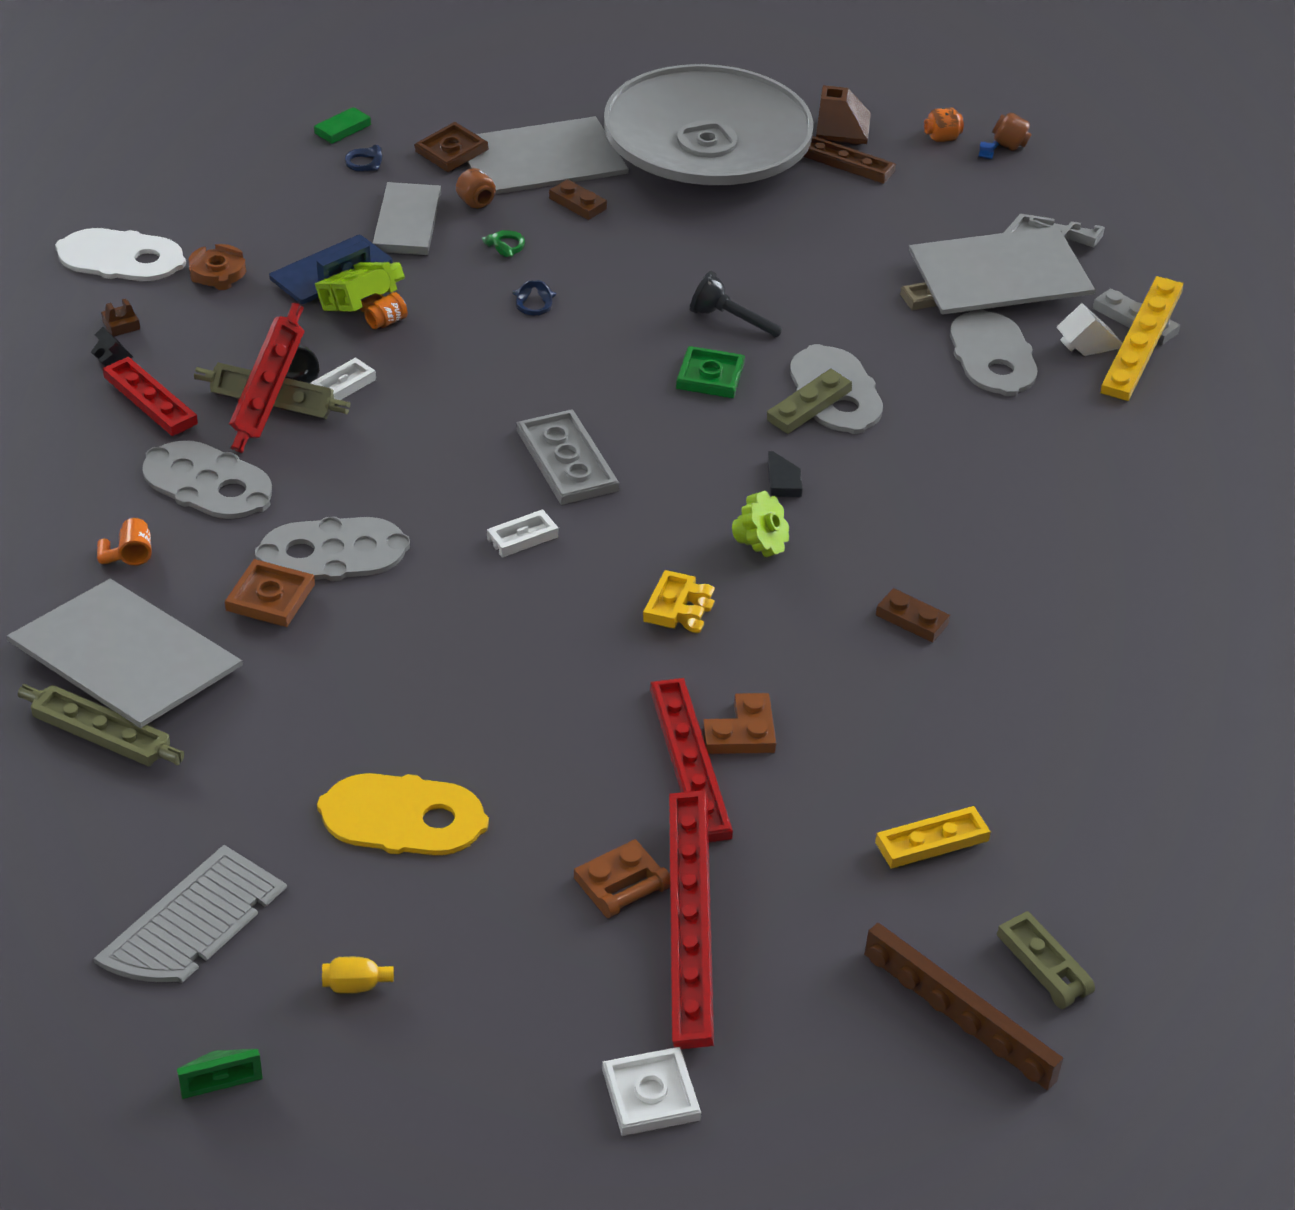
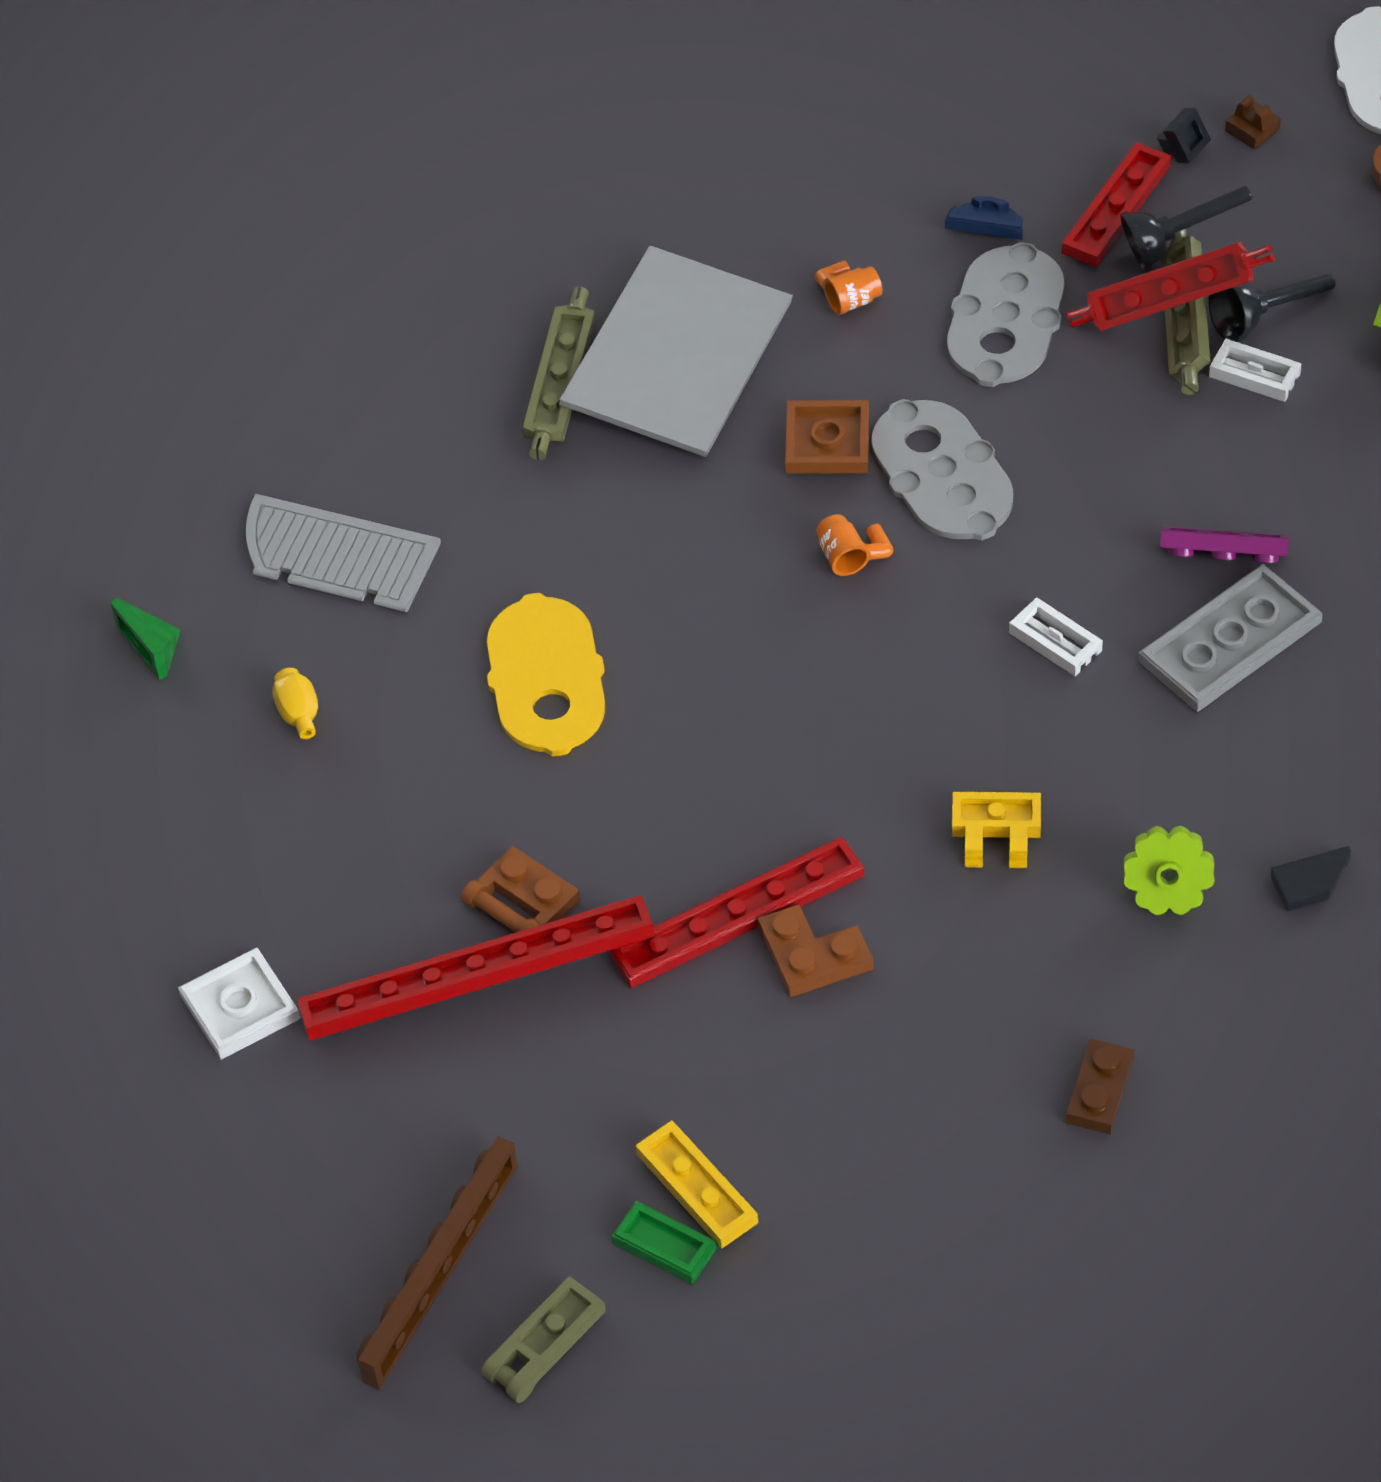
camera: 80 degrees right, 10 degrees up
none -> green tile [612,1201,717,1285]
none -> orange piece [816,514,893,576]
none -> dark blue plate [945,196,1023,240]
none -> black piece [1120,186,1252,272]
none -> magenta plate [1160,526,1289,563]

